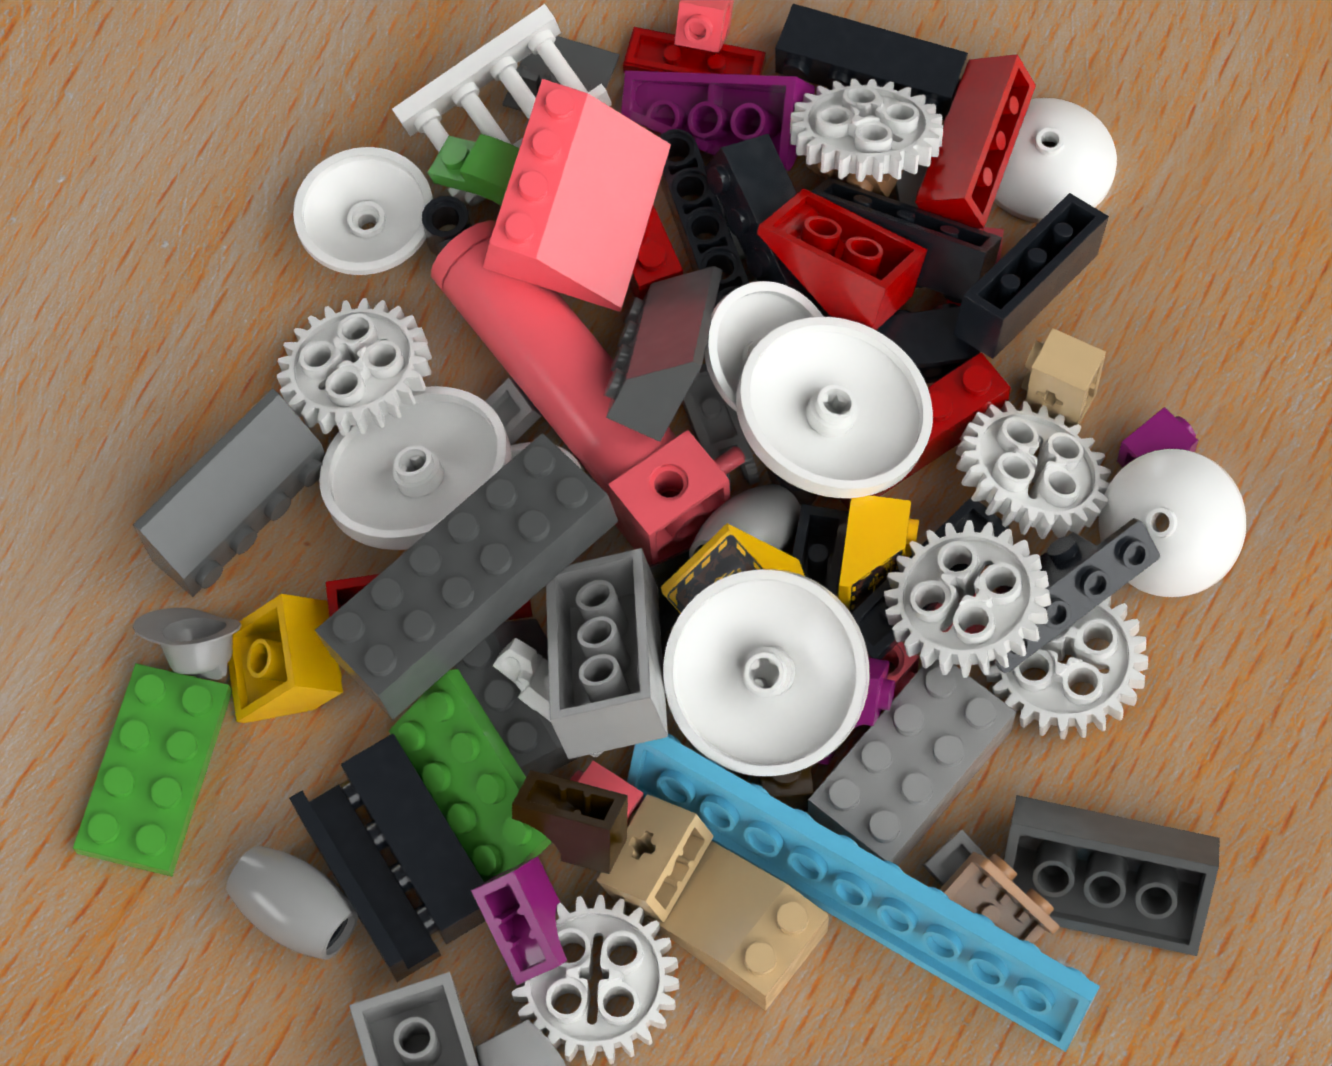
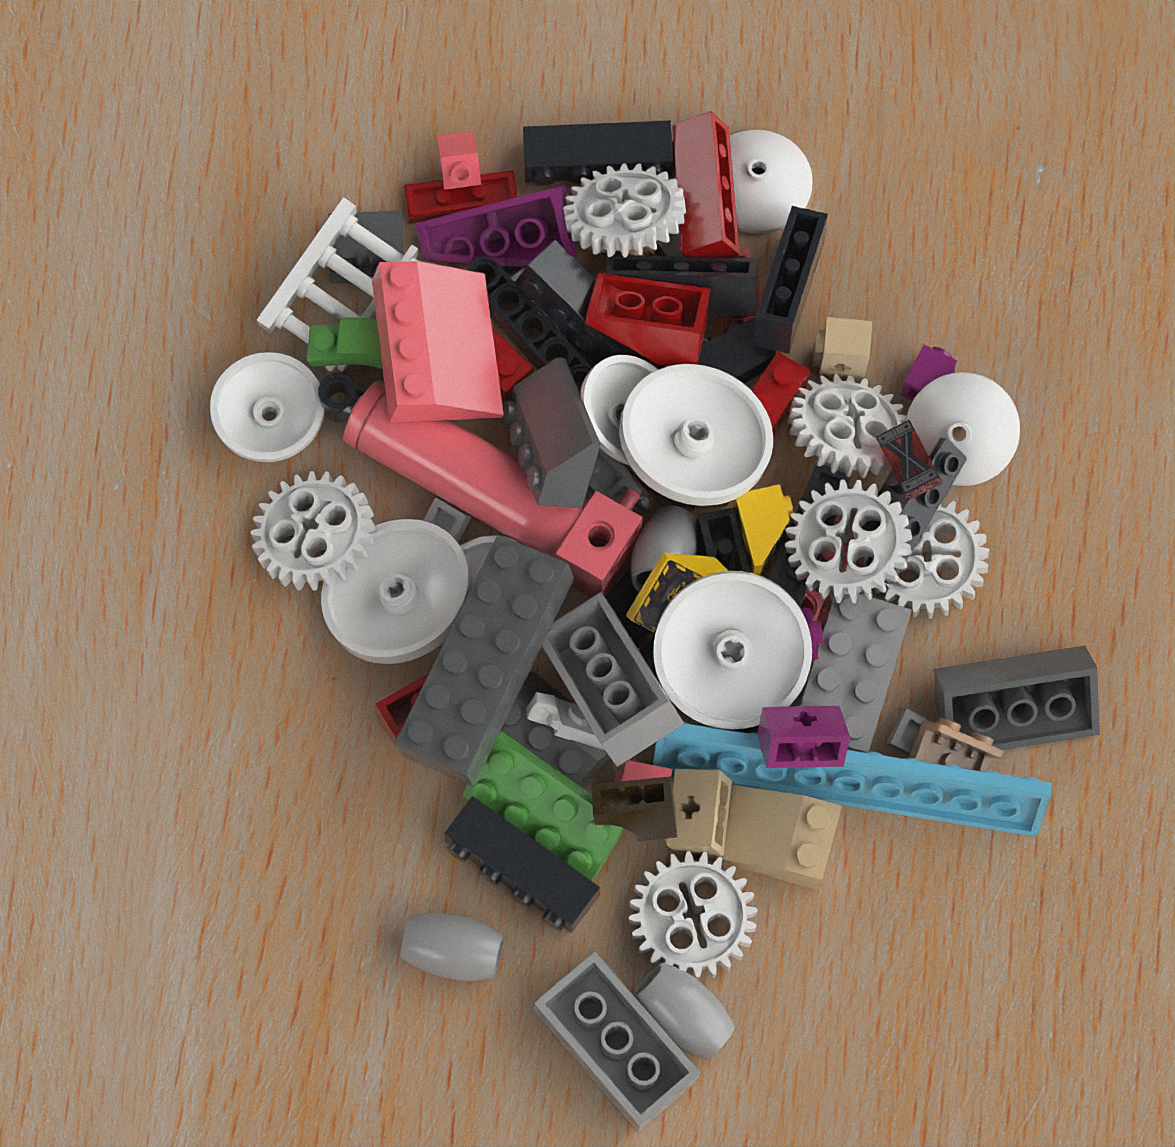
camera: 30 degrees left, 5 degrees up
bright green plate [73,663,232,877] -> none
slope [133,388,325,597] -> none
light grey piece [133,608,241,680] -> none
yellow slope [228,594,343,723] -> none
black fence [289,784,441,982] -> none
magenta arch [471,856,567,985] -> none
none -> magenta brick [758,706,850,768]
none -> tile [875,419,942,501]

